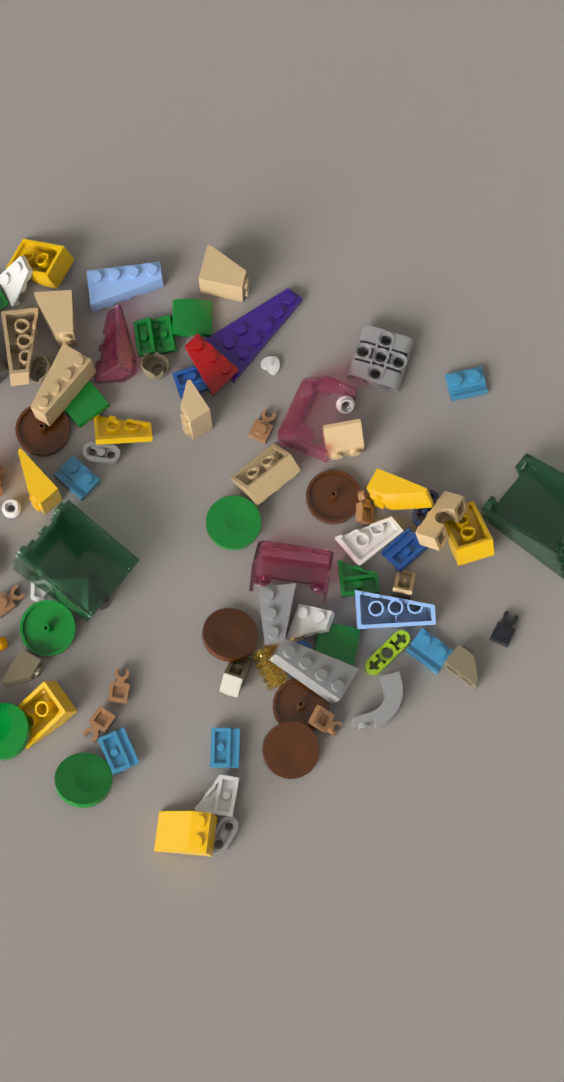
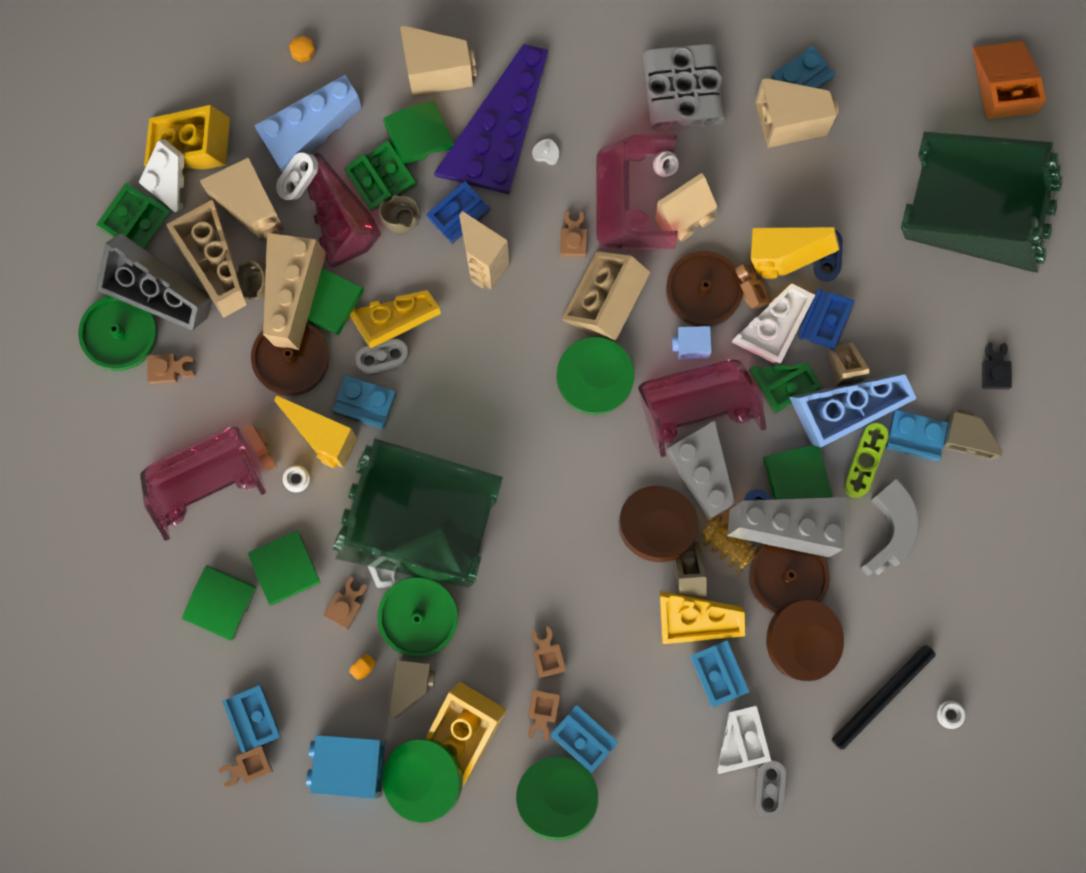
camera: 25 degrees left, 5 degrees up
yellow slope [154,811,217,857] -> none
red wing [185,333,239,397] -> none
white wing [286,604,335,641] -> none
medium nougat plate [308,705,342,736] -> none
tan arch [415,491,468,551] -> none
yellow slope [443,501,495,566] -> none
none -> white plate [276,153,318,200]
none -> light orange tile [289,35,316,63]
none -> yellow wing [659,591,745,644]
none -> light blue brick [671,326,711,360]
none -> tan slope [755,78,838,148]
none -> black axle [832,645,936,750]
none -> white plate [937,701,965,729]

